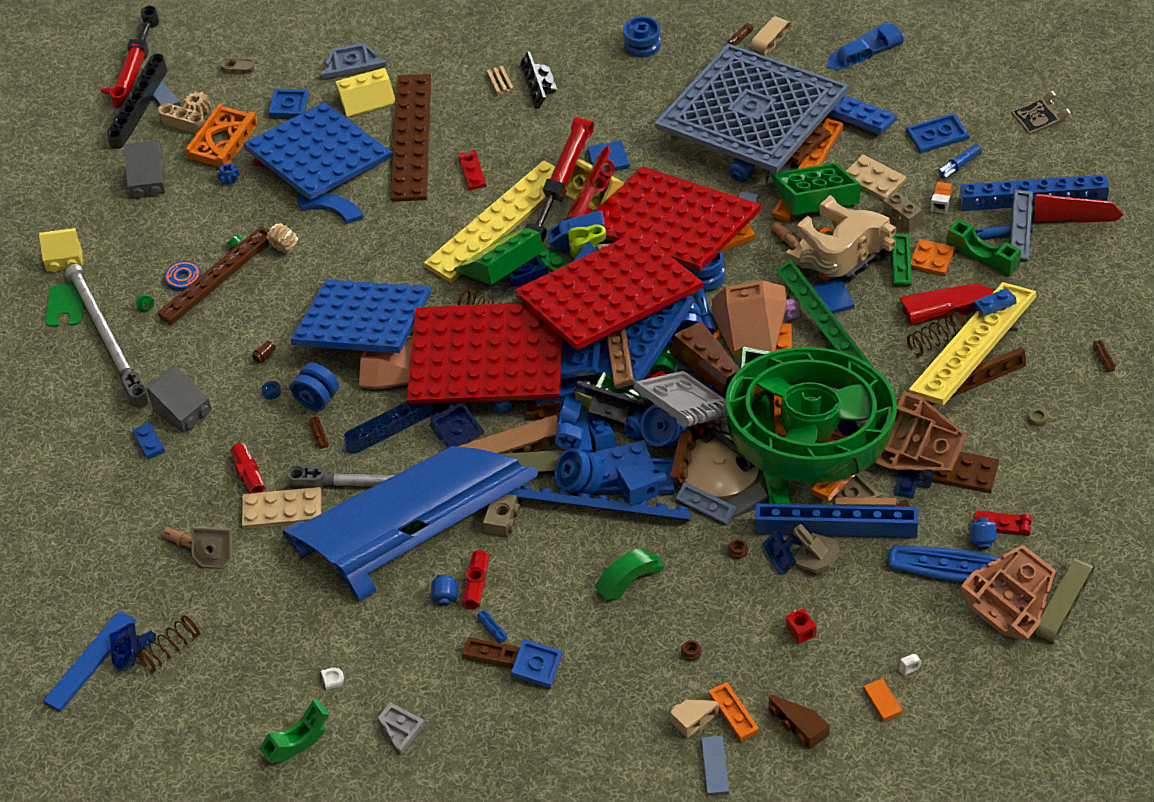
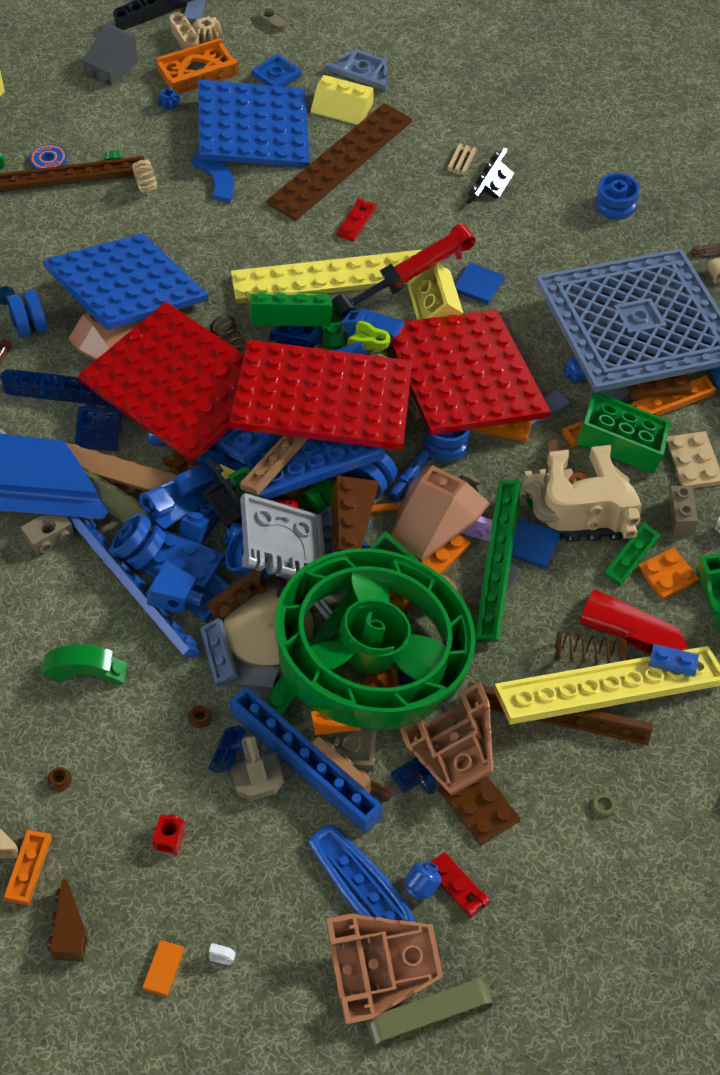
camera: 35 degrees right, 5 degrees up
reddish brown pin [252,340,276,363] -> none
red panel [565,145,615,220] -> none

